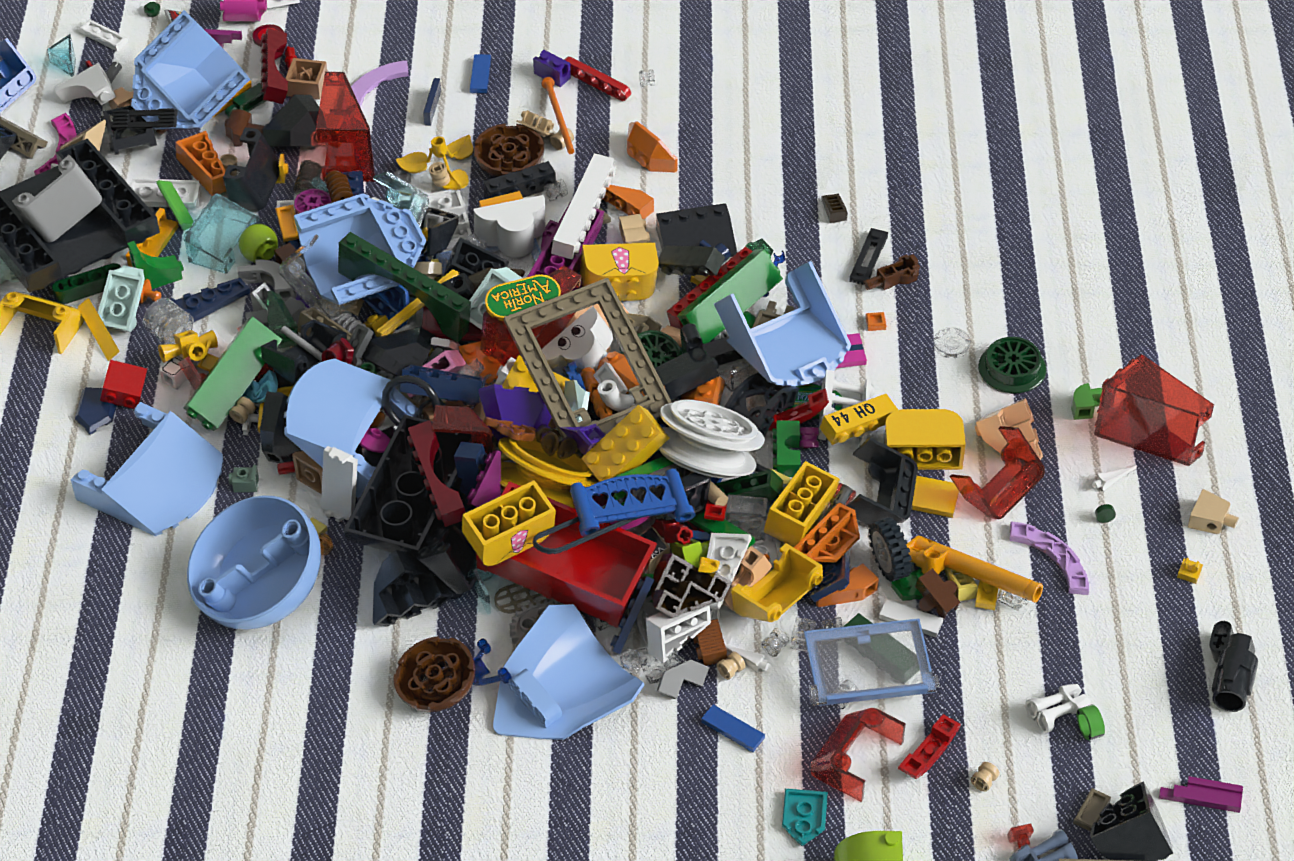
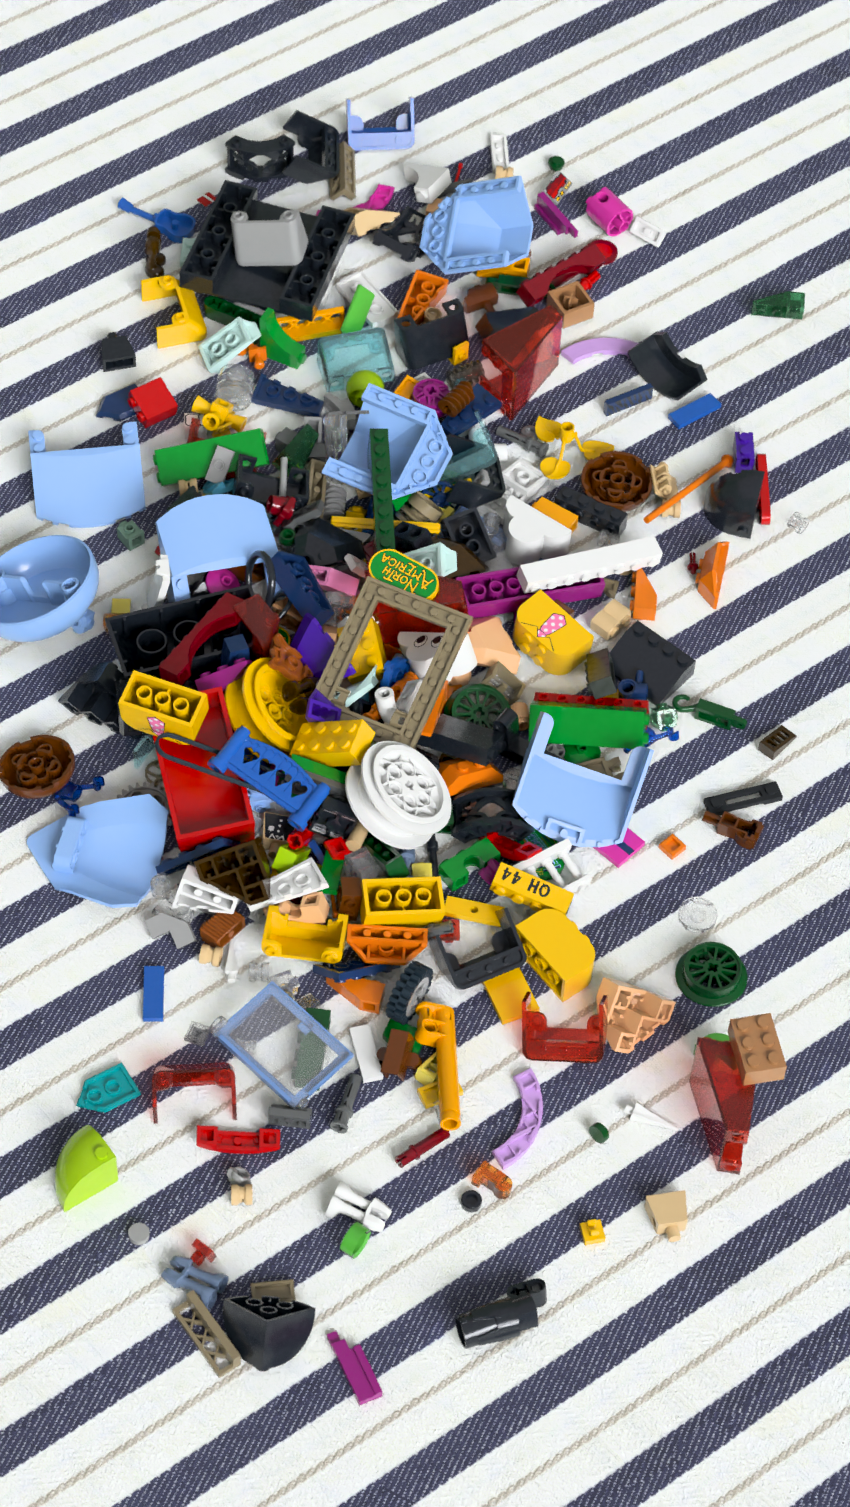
camera: 50 degrees right, 5 degrees up
clear light blue slope [47,34,76,77] -> none
yellow sticker [78,298,120,361] -> none
black container [111,108,178,129] -> none
tan wheel [429,162,450,187] -> none
yellow tile [698,557,720,573] -> none
none -> black torso [102,332,136,372]
none -> clear tile [184,1021,211,1047]
none -> light grey plate [205,445,235,483]
none -> light grey piece [227,1167,252,1187]
none -> dark grey bracket [268,1104,312,1129]
none -> dark grey pin [330,1074,362,1133]
none -> reddish brown brick [335,877,362,922]
none -> dark red axle [395,1128,450,1168]
none -> yellow tile [444,896,505,927]
none -> black tile [461,1190,482,1212]
none -> clear orange leg [471,1160,512,1199]
none -> tan wheel [495,165,514,179]
none -> dark grey pin [496,425,549,458]
none -> black panel [628,331,707,400]
none -> dark green piece [672,694,747,731]
none -> dark red piece [687,552,698,575]
none -> black brick [704,470,765,539]
none -> medium nougat brick [728,1013,787,1086]

